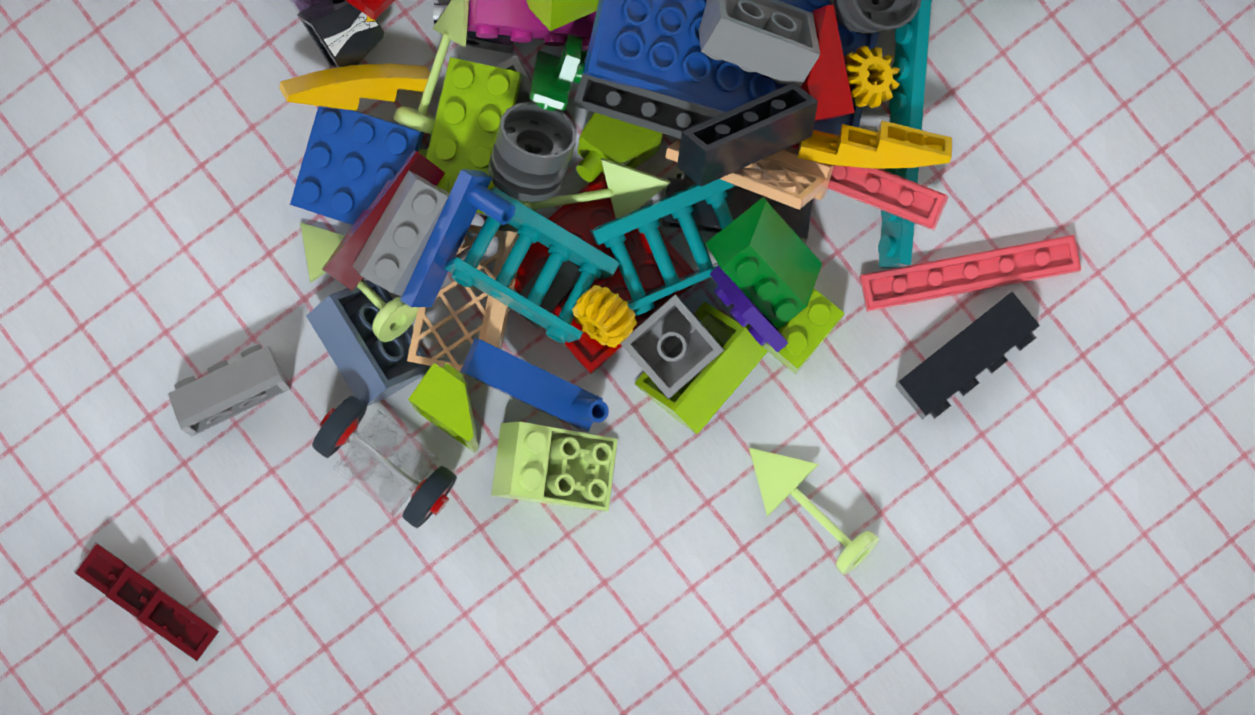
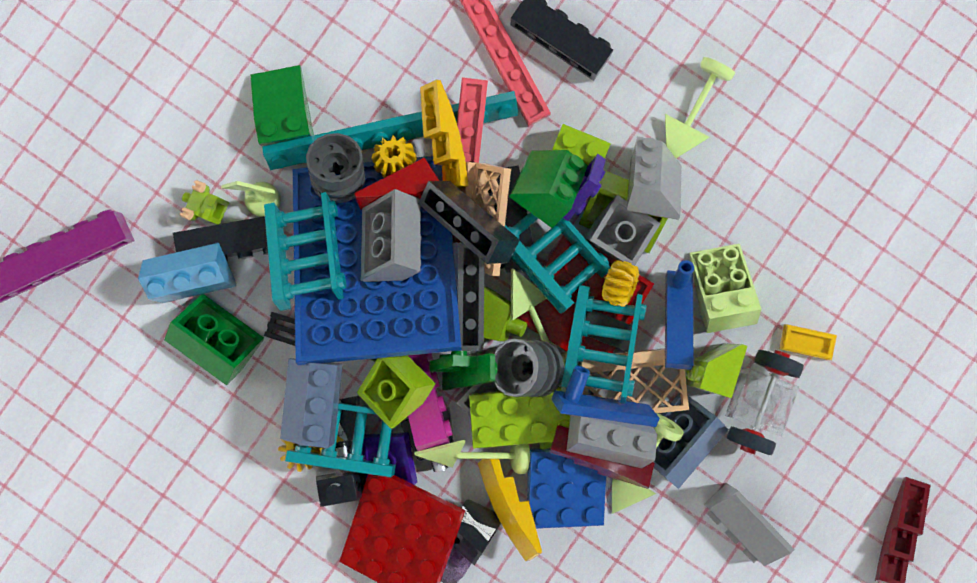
camera: 105 degrees left, 5 degrees up
none -> light grey slope [627,137,682,220]
none -> yellow tile [779,324,837,360]

